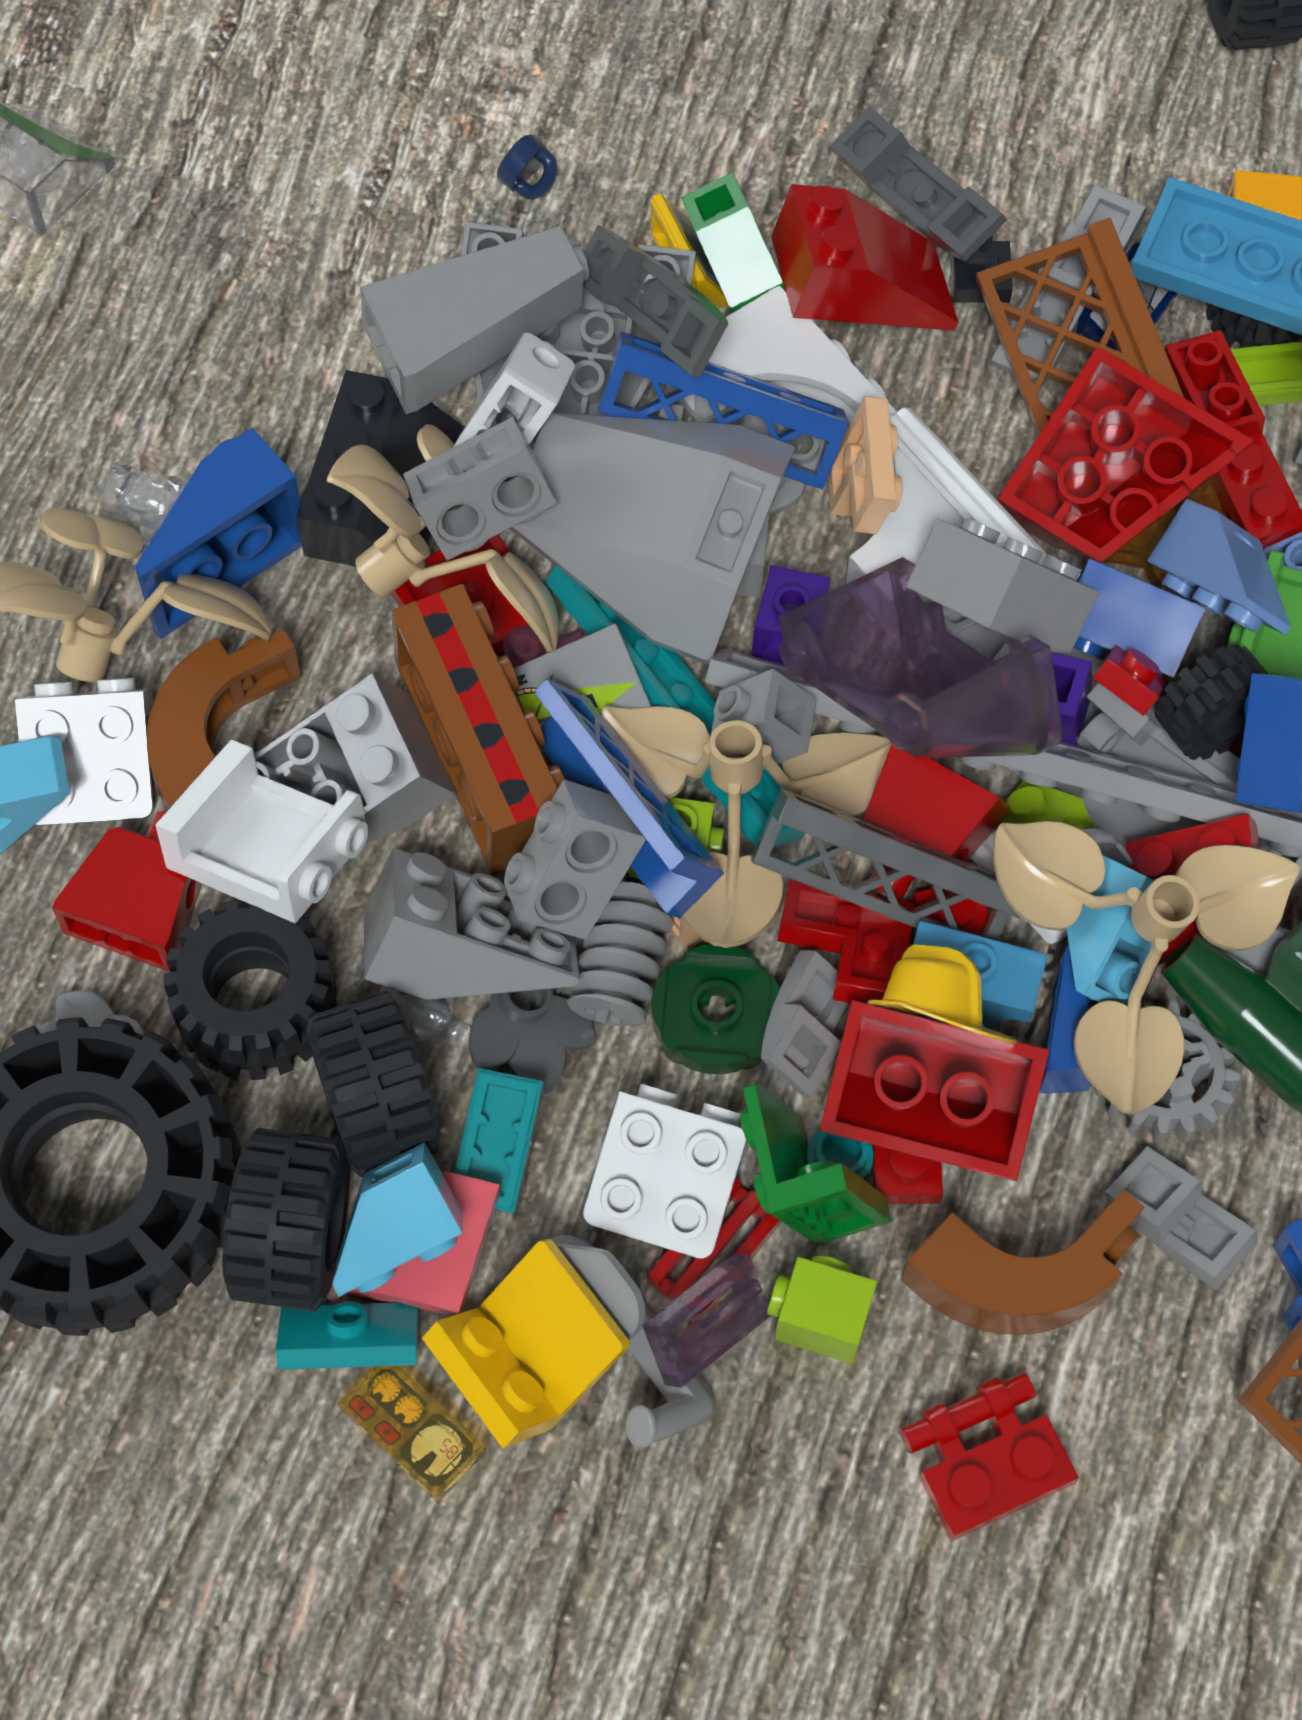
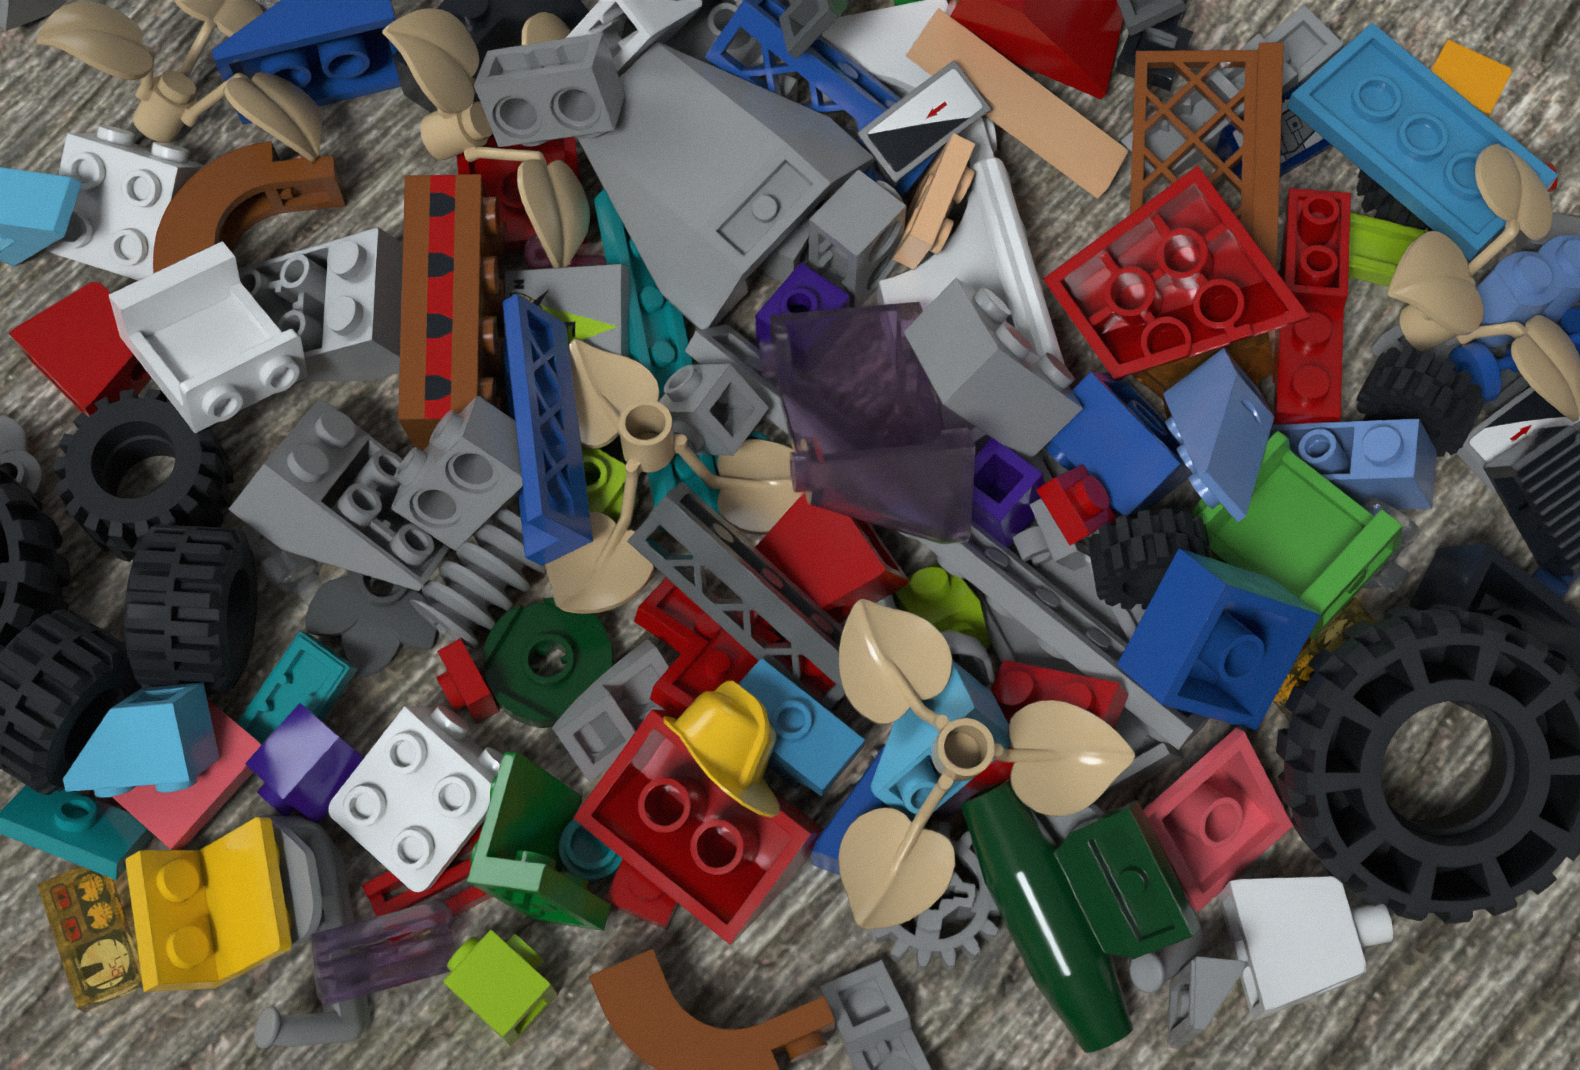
camera: 25 degrees right, 5 degrees up
none -> dark purple brick [245,703,364,823]
none -> red plate [436,638,499,724]
none -> light grey brick [809,169,906,313]
none -> slope [857,60,991,184]
none -> light nougat tile [905,8,1129,199]

